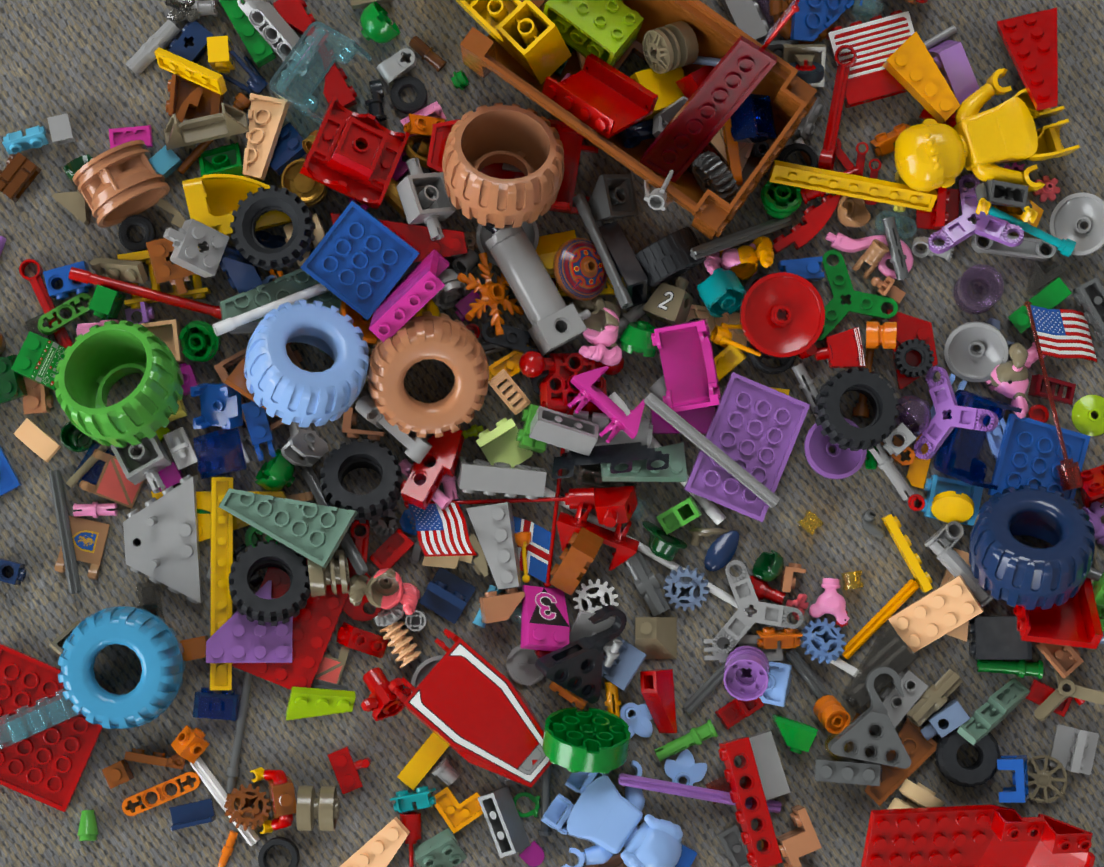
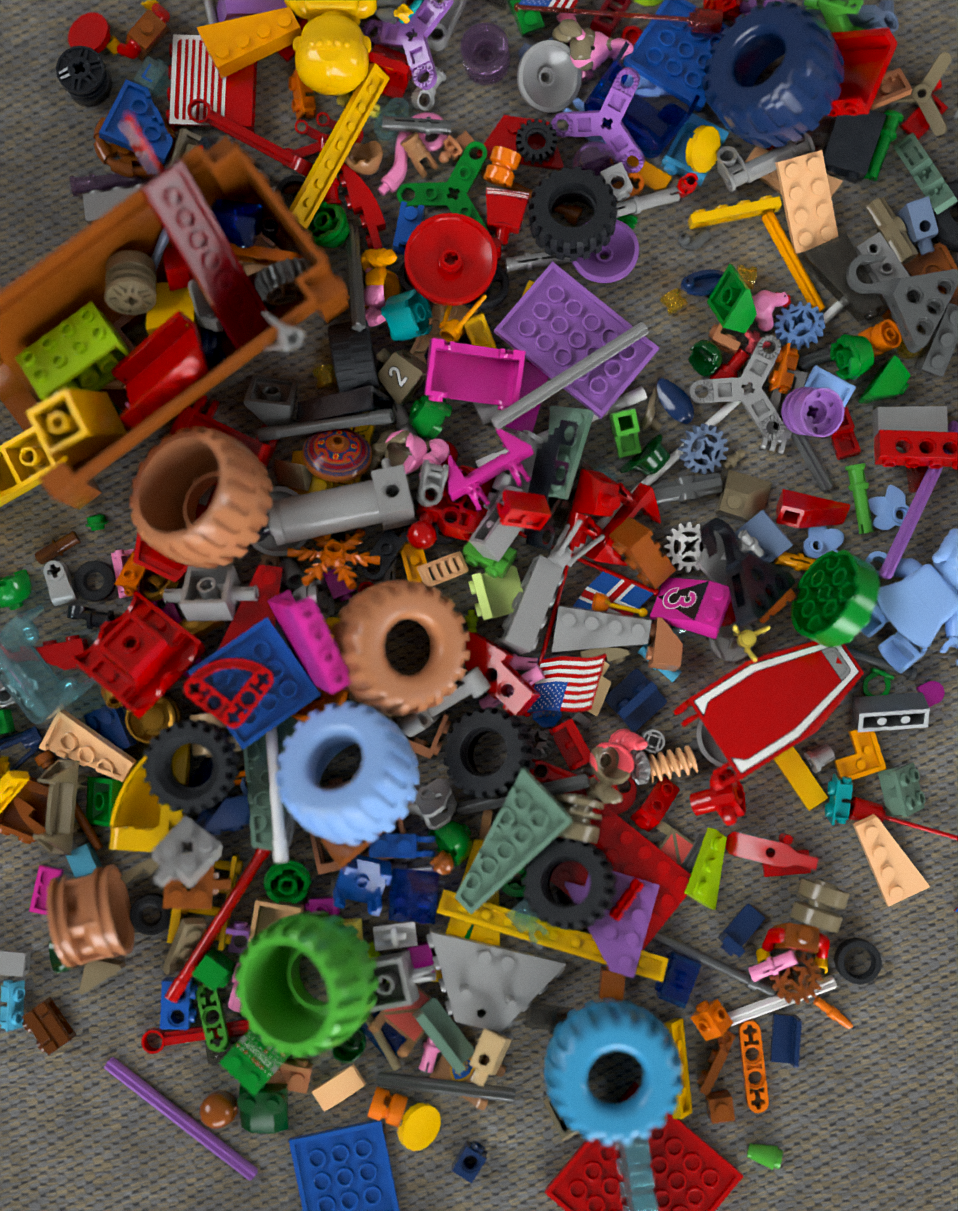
camera: 75 degrees left, 0 degrees up
none -> red beam [184,658,274,728]
none -> dark tan slope [274,459,313,491]
none -> clear yellow wheel [312,364,337,389]
none -> orange wheel [367,1086,408,1127]
none -> yellow tile [398,1103,441,1151]
none -> sand green panel [412,997,475,1075]
none -> light grey piece [417,459,449,507]
none -> dark orange plate [429,850,454,875]
none -> tan torso [470,1029,512,1086]
none -> red hinge [497,490,552,530]
none -> clear light blue plate [506,899,548,944]
none -> light grey plant [548,519,605,569]
none -> red axle [609,878,644,921]
none -> yellow plate [663,1018,693,1119]
none -> dark blue arm [681,269,724,296]
none -> green slope [707,264,757,333]
none -> dark blue bracket [717,903,765,958]
none -> dark tan piece [722,449,745,470]
none -> piece [725,832,819,870]
none -> light yellow plant [733,625,771,661]
none -> bright pink pin [748,950,798,982]
none -> green cone [830,334,874,380]

